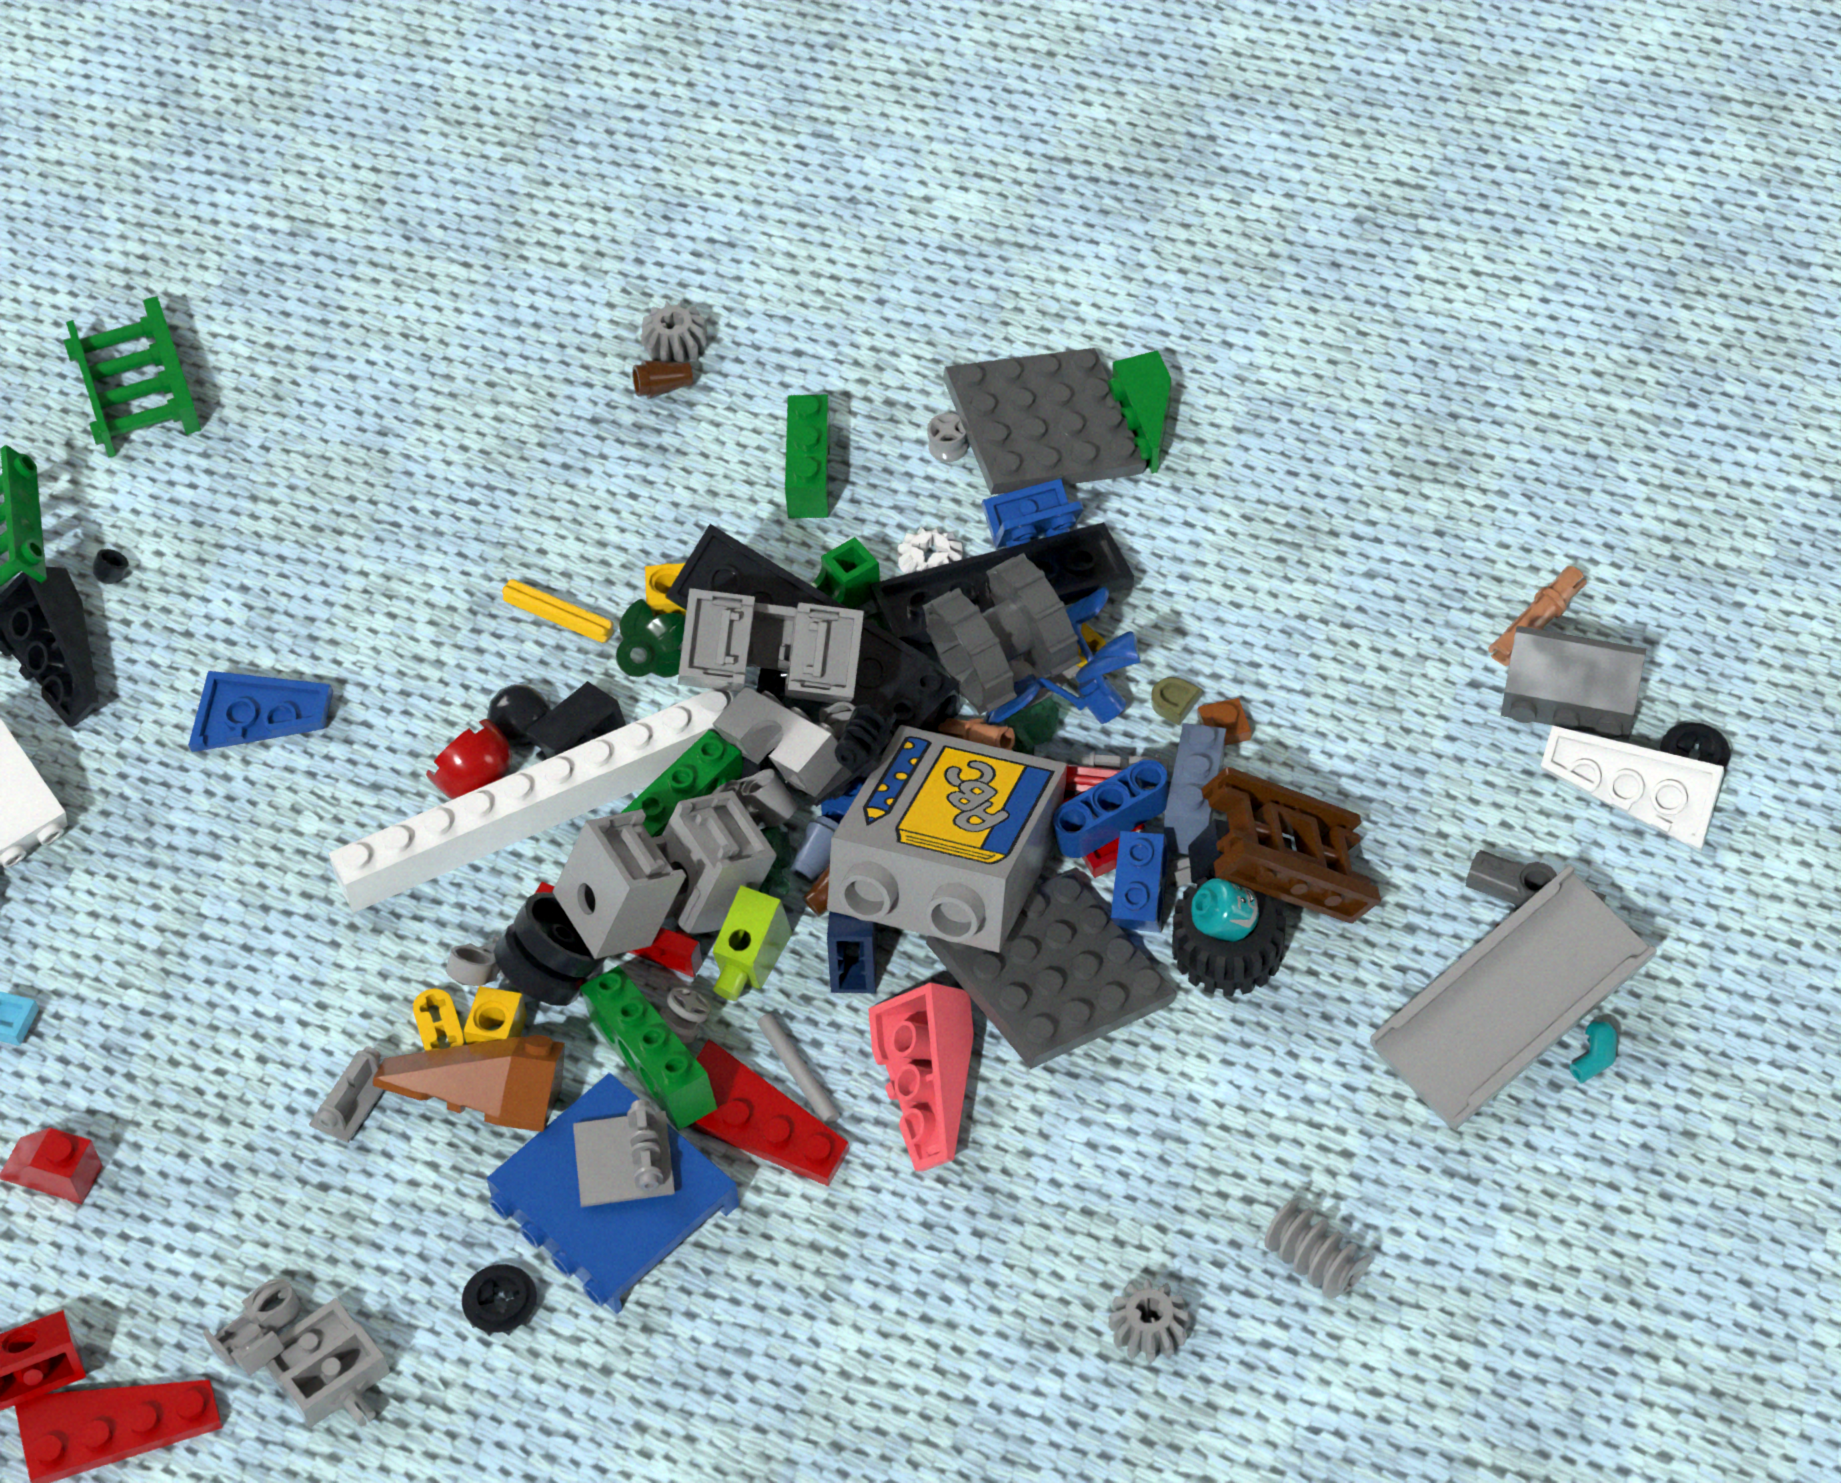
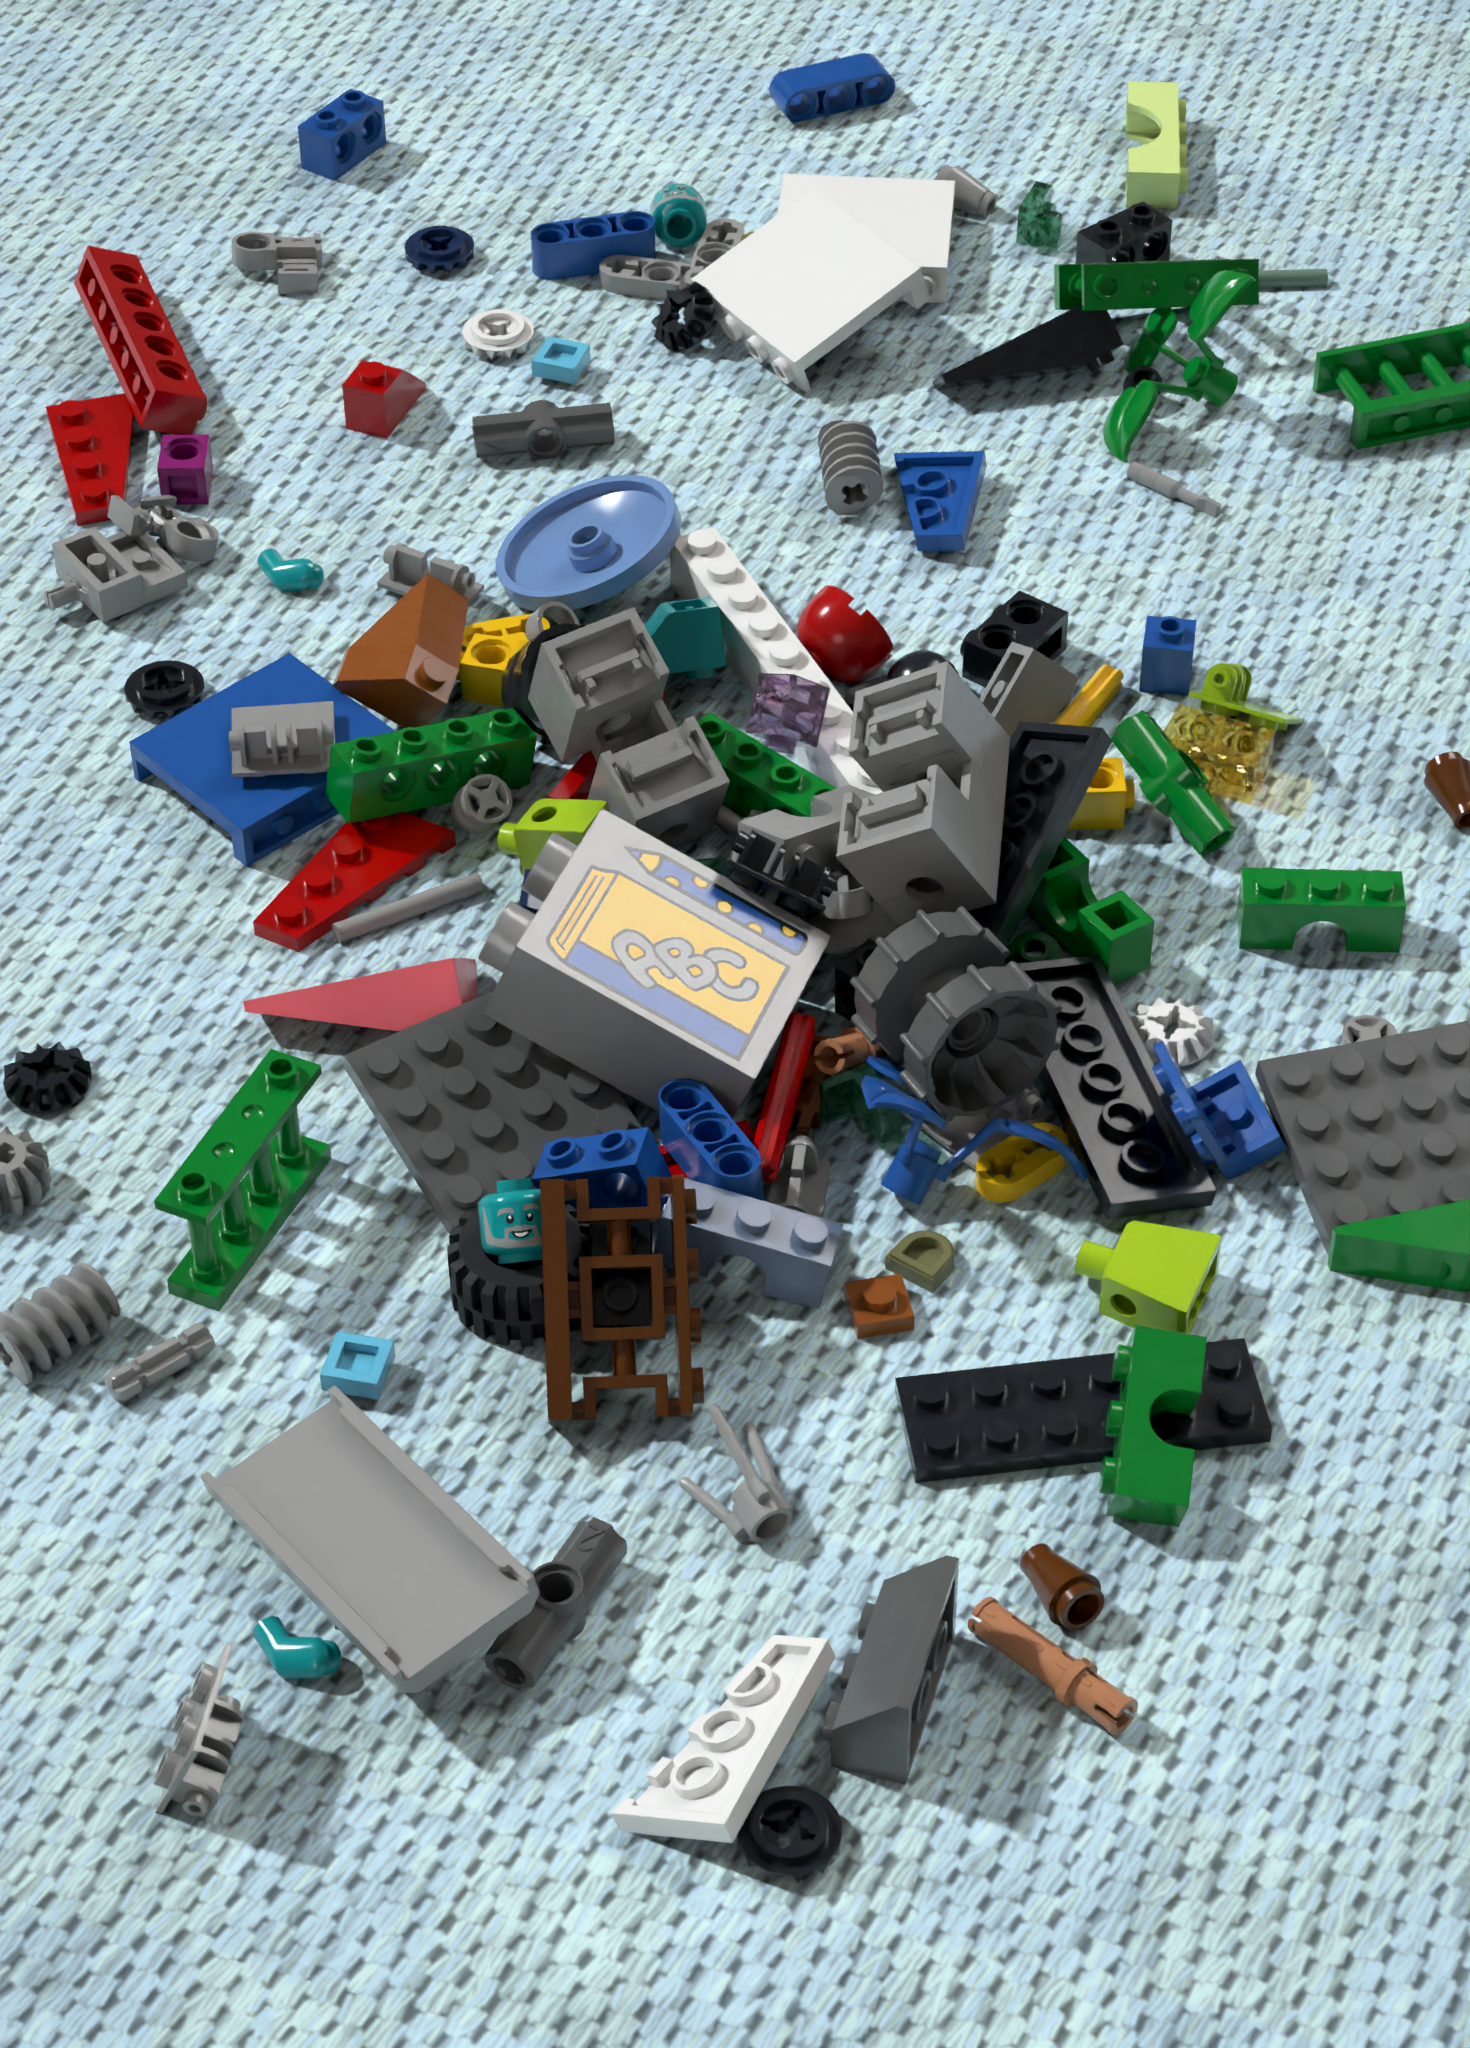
camera: 90 degrees right, 10 degrees down
none -> black gear [3,1041,92,1112]
none -> light grey axle [104,1323,216,1403]
none -> light grey hinge [153,1643,244,1817]
none -> green fence [154,1049,331,1311]
none -> magenta brick [157,434,214,505]
none -> teal arm [257,549,324,592]
none -> medium azure plate [320,1331,395,1400]
none -> dark grey piece [472,400,615,460]
none -> medium blue dish [496,475,682,611]
none -> teal slope [644,597,726,679]
none -> light grey plant [679,1404,793,1543]
none -> clear purple brick [746,673,830,754]
none -> light grey piece [818,420,883,515]
none -> black plate [895,1338,1272,1483]
none -> black brick [960,590,1069,688]
none -> light grey slope [979,642,1079,736]
none -> reddish brown cone [1020,1543,1104,1630]
none -> lime torso [1075,1220,1222,1334]
none -> green arch [1098,1325,1207,1527]
none -> green plant [1103,270,1256,462]
none -> green piece [1111,710,1238,856]
none -> light grey piece [1127,461,1221,518]
none -> blue brick [1139,616,1197,696]
none -> clear yellow brick [1163,704,1276,805]
none -> lime hinge [1188,663,1305,731]

